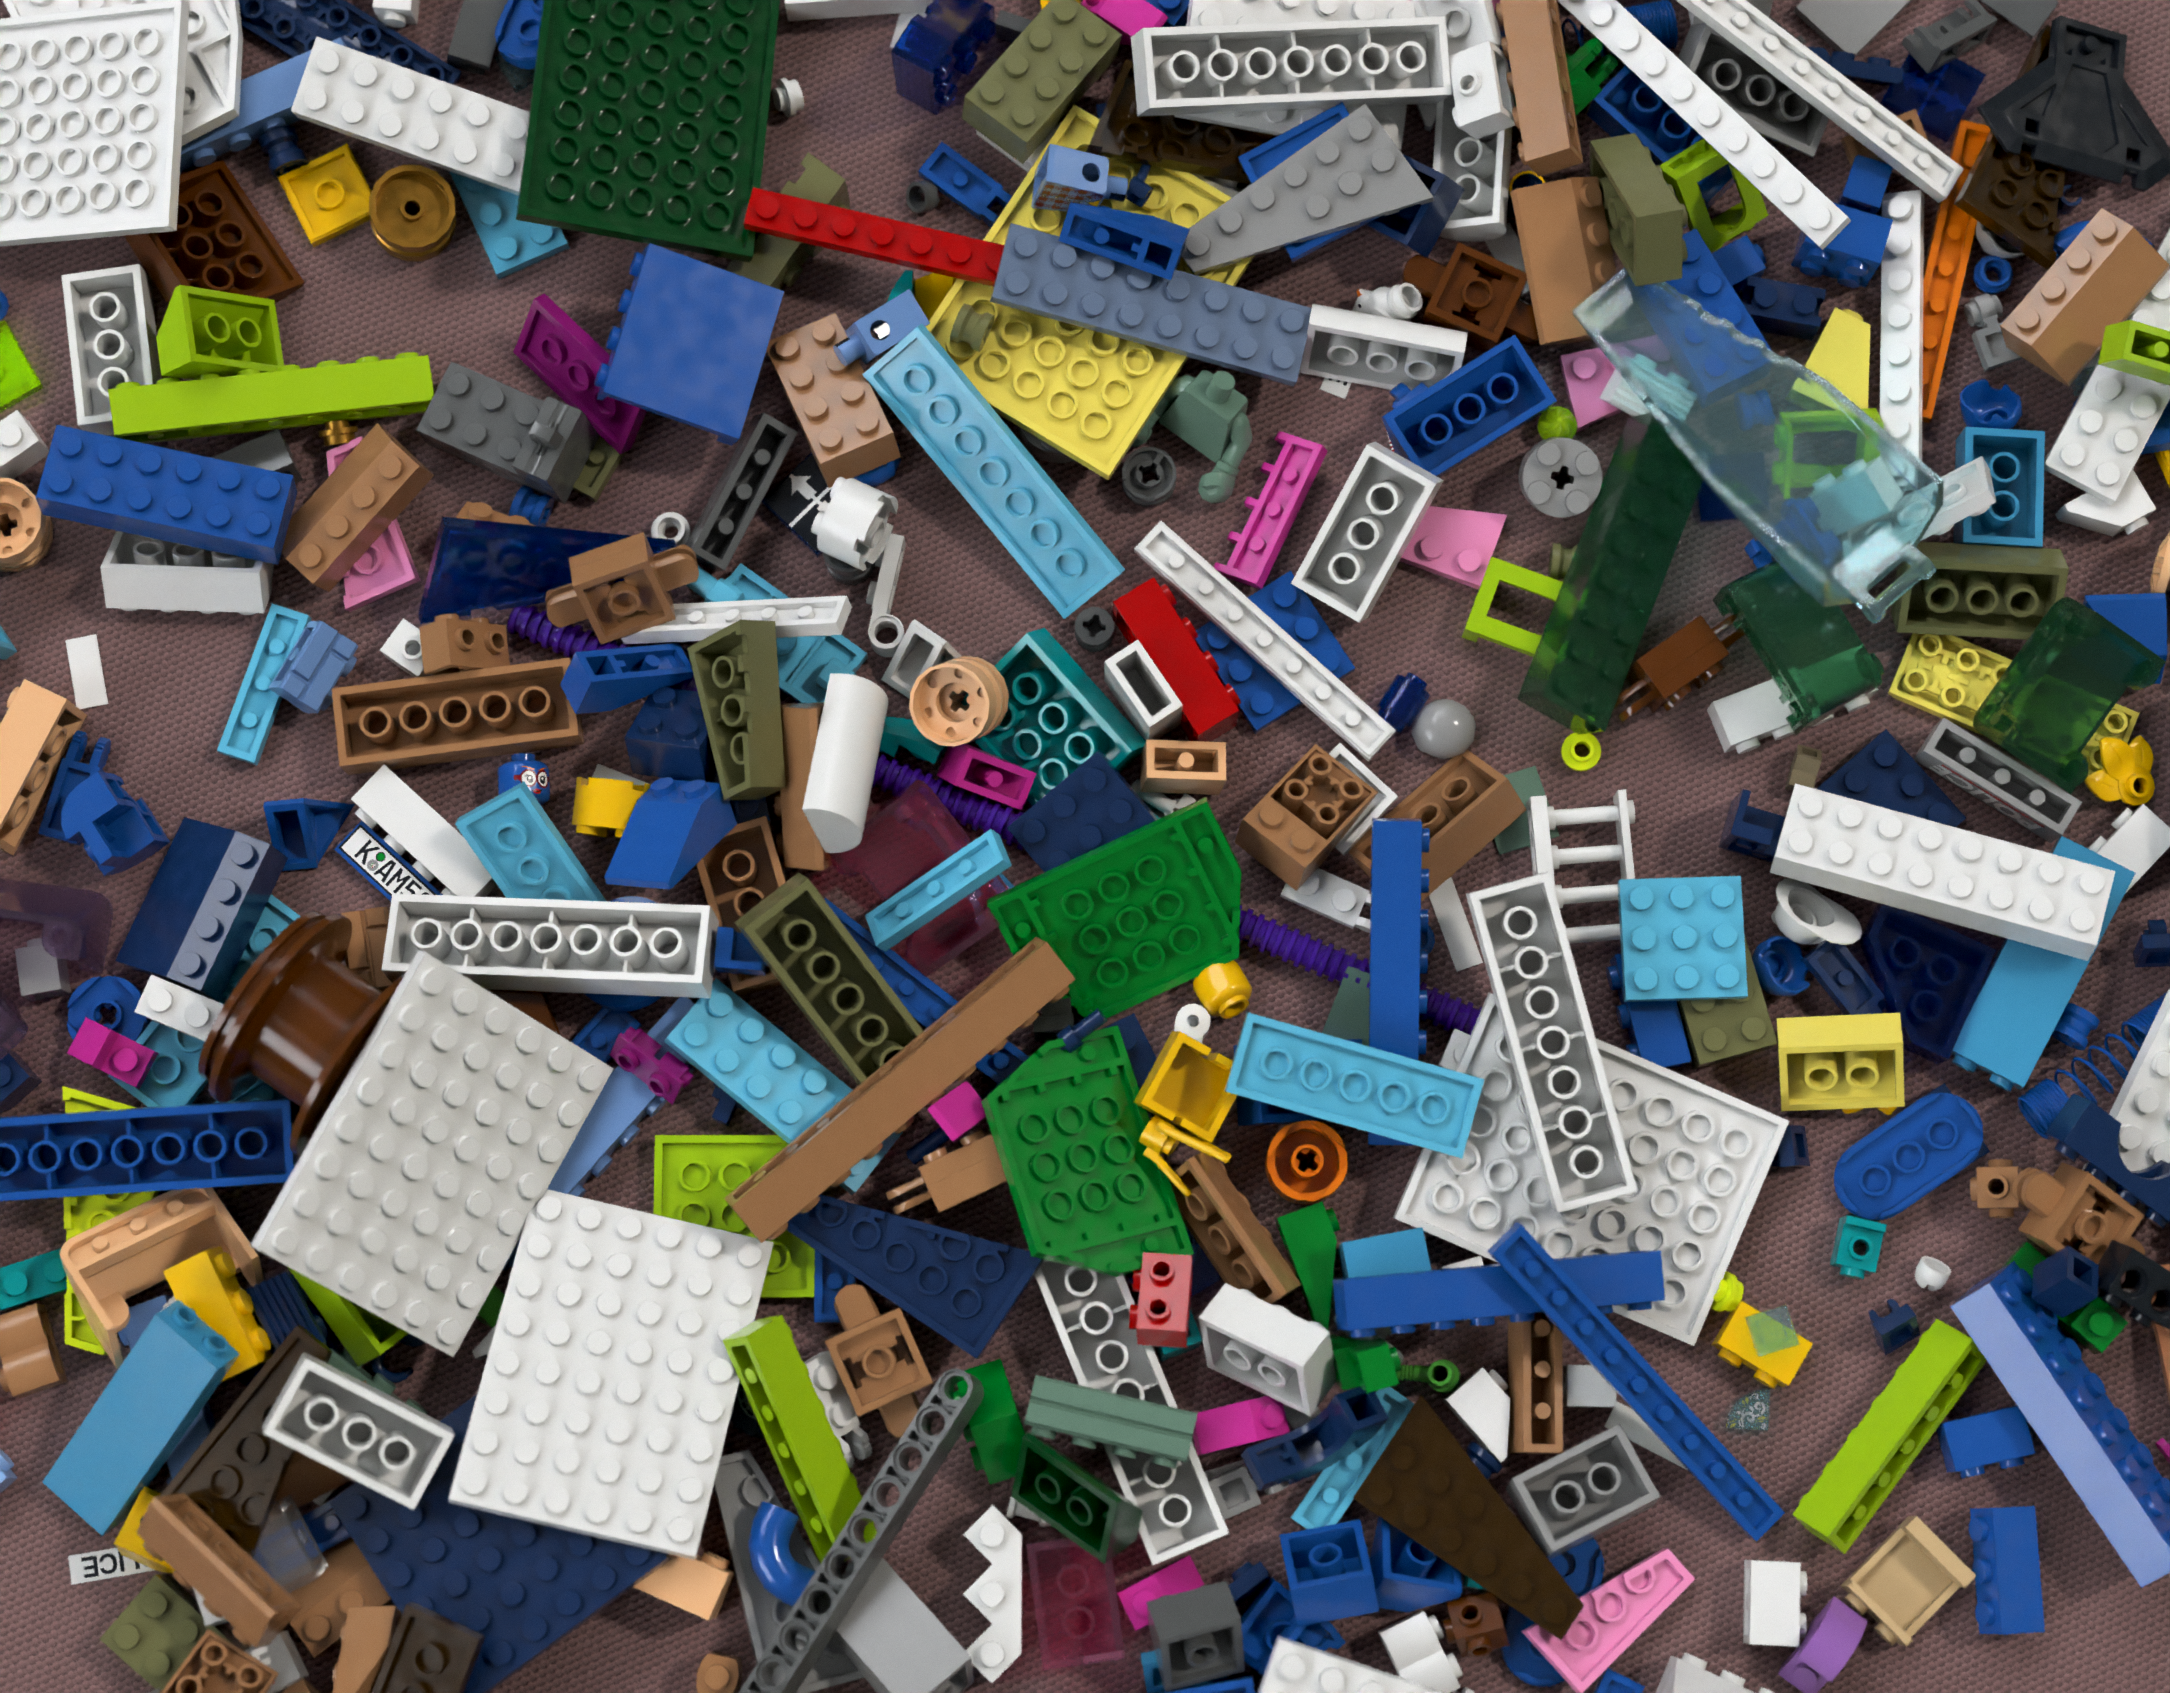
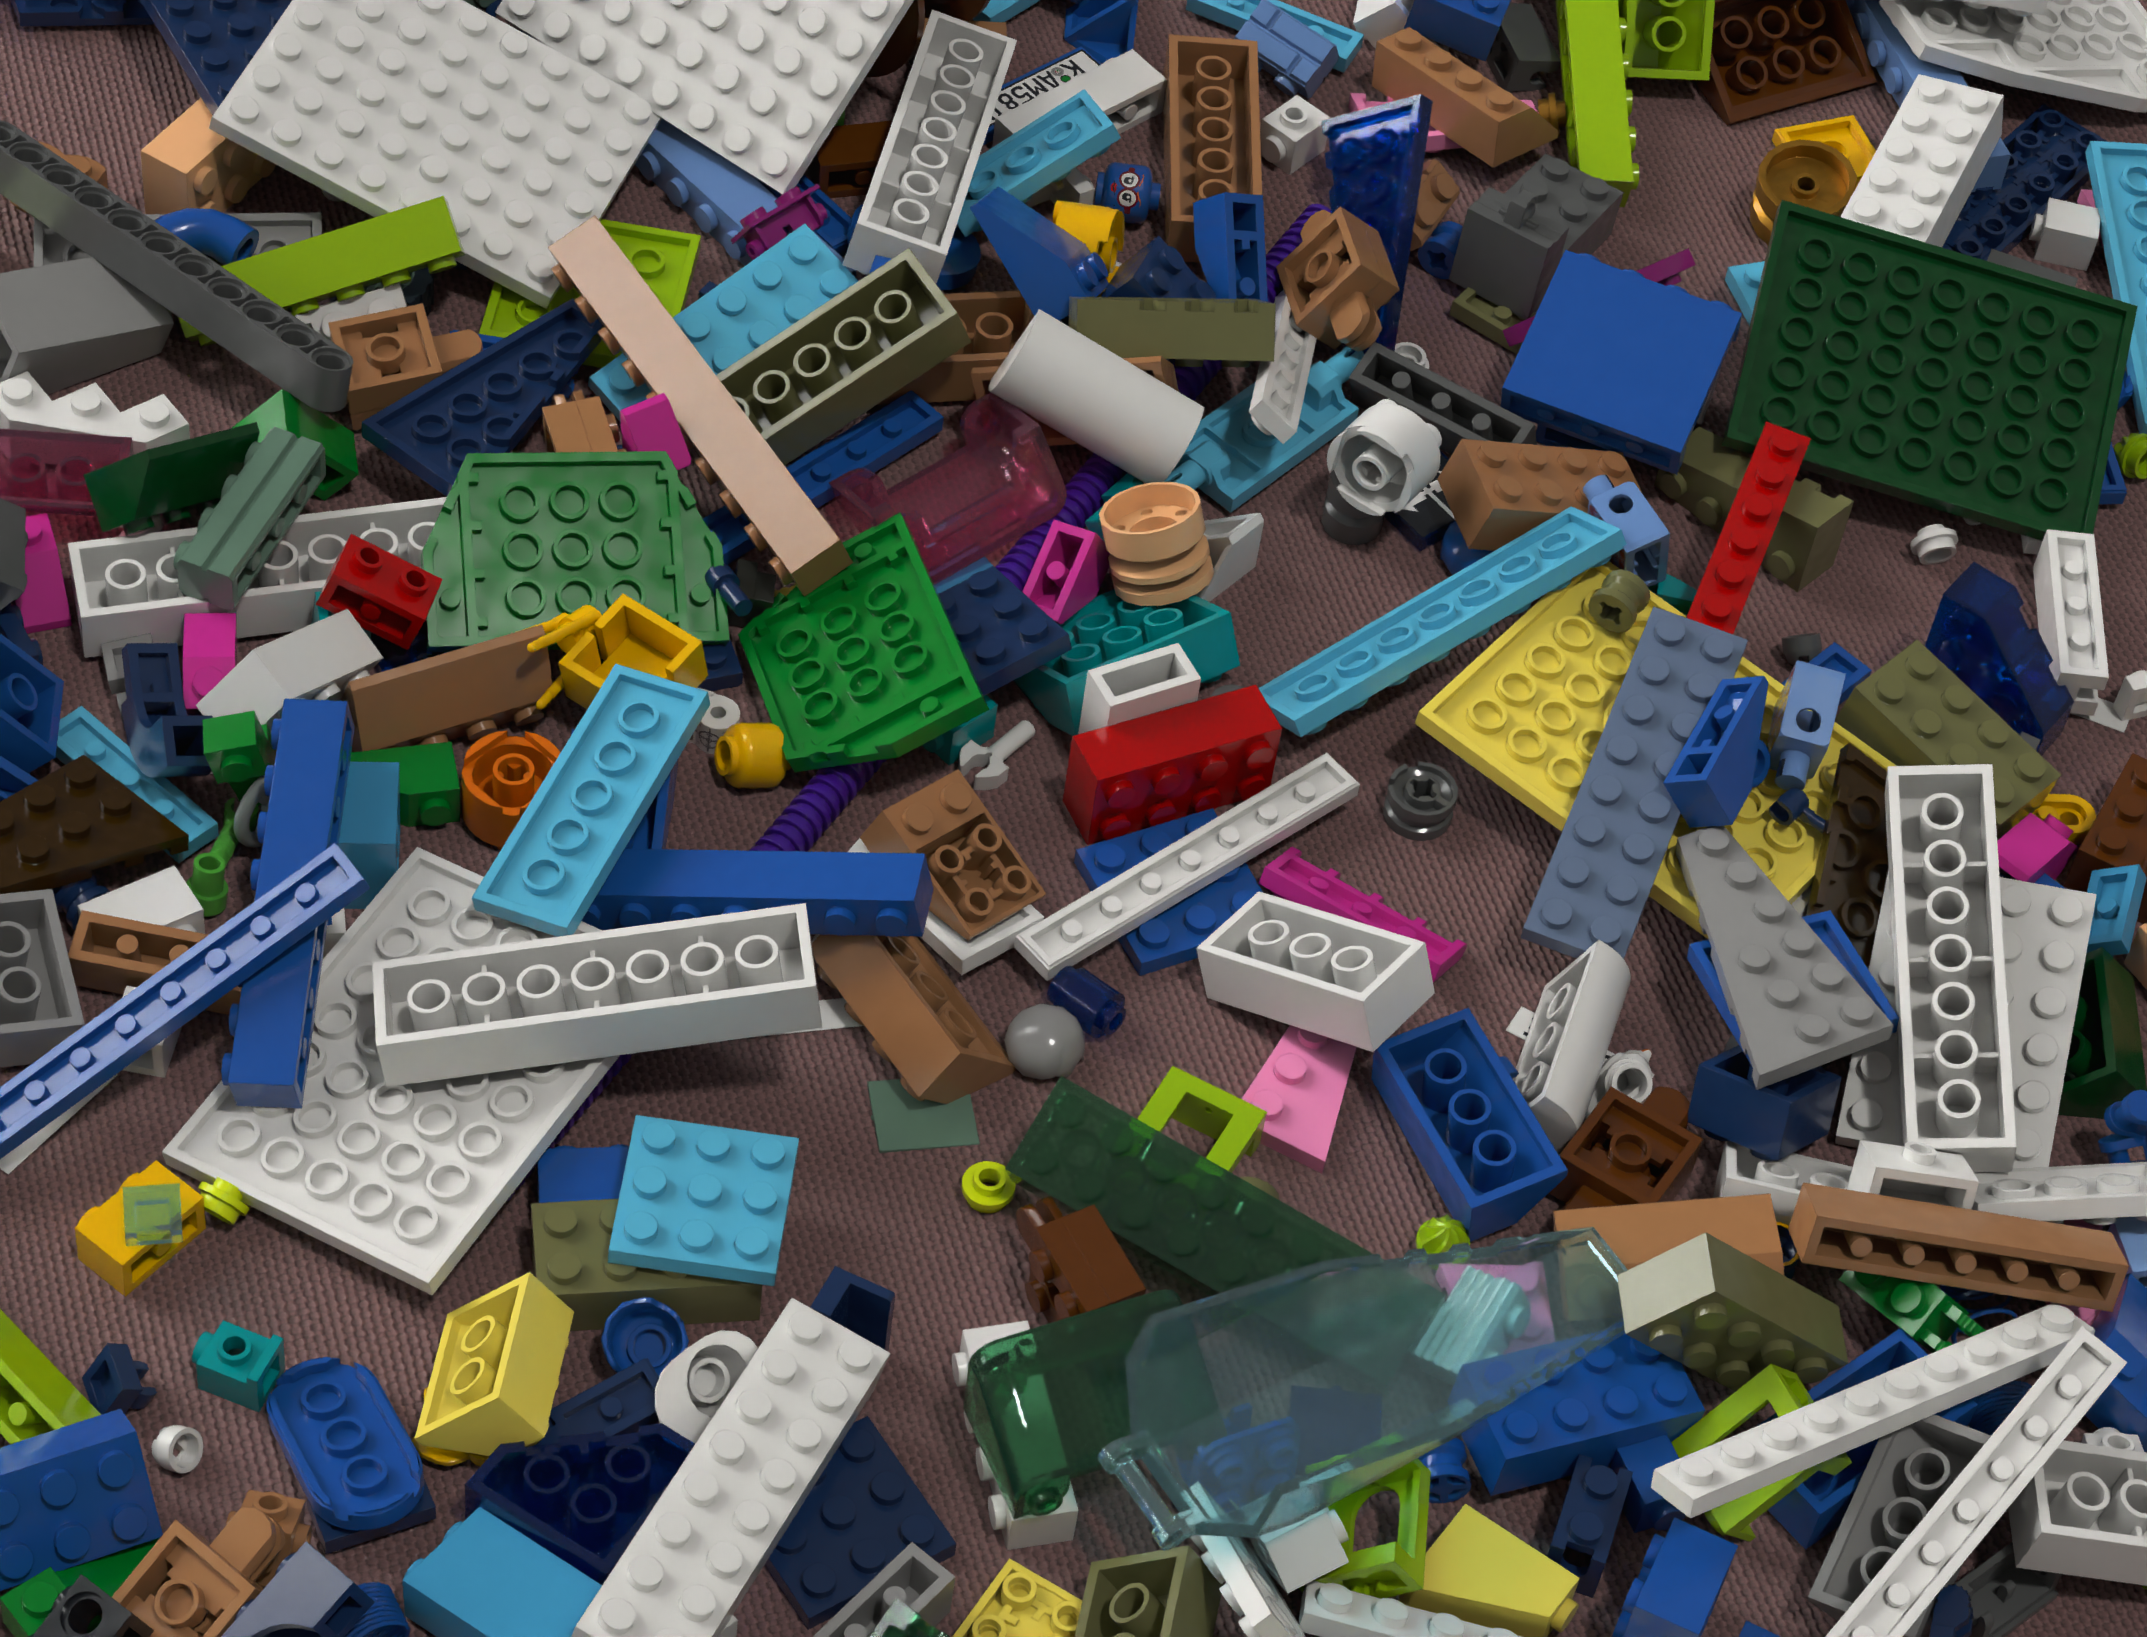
camera: 90 degrees right, 30 degrees down
dark blue wheel [258,125,309,179] -> none
medium nougat brick [419,614,510,675] -> none
medium azure plate [865,829,1012,952] -> none
white plate [866,533,906,657] -> none
sand green torso [1131,370,1253,504] -> none
light nougat brick [1140,739,1226,795] -> none
light grey brick [1518,437,1602,518] -> none
white fence [1526,789,1635,944] -> none
clear light blue tile [1725,1389,1770,1431] -> none
dark blue tile [1771,1125,1810,1168] -> none
dark tan piece [1785,744,1822,791] -> none
dark blue brick [2032,1246,2099,1318] -> none

